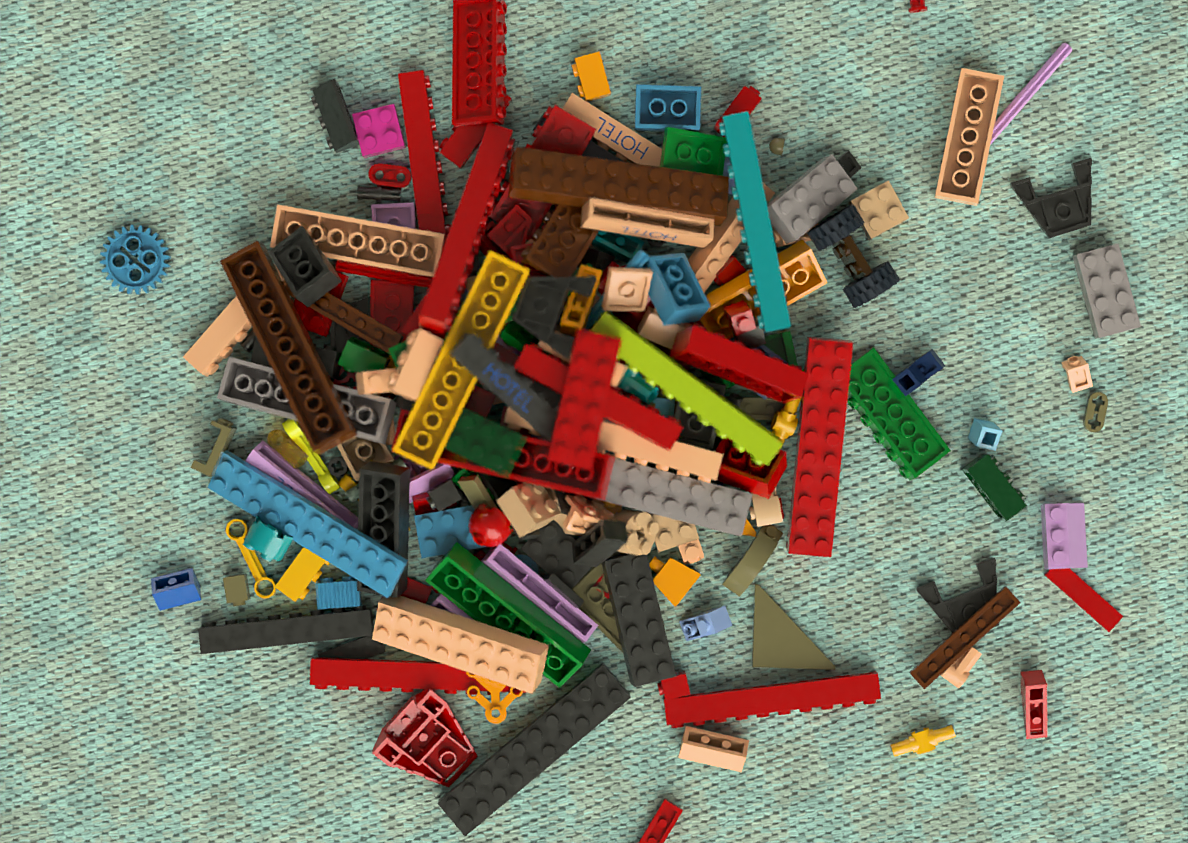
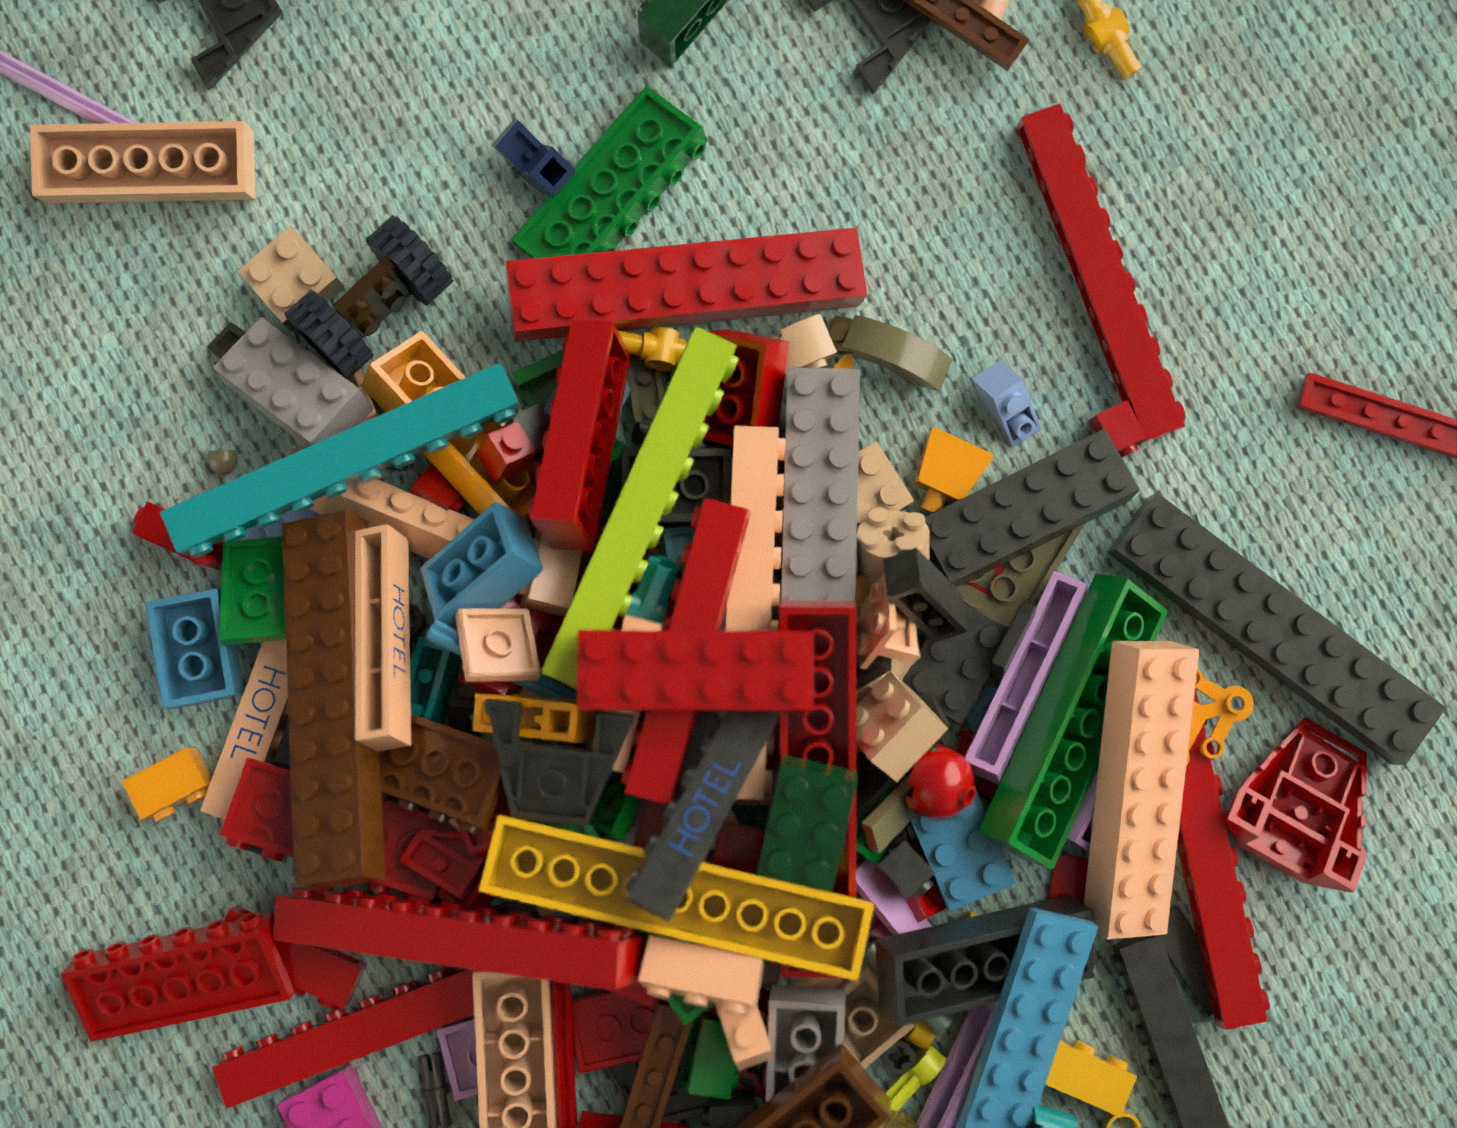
camera: 115 degrees left, 5 degrees down
dark azure brick [315,576,362,609] -> none
red plate [368,163,412,188] -> none
light nougat brick [678,539,704,564] -> none
light nougat brick [678,726,749,772] -> none
olive tile [752,584,835,670] -> none
medium azure brick [968,418,1002,451] -> none

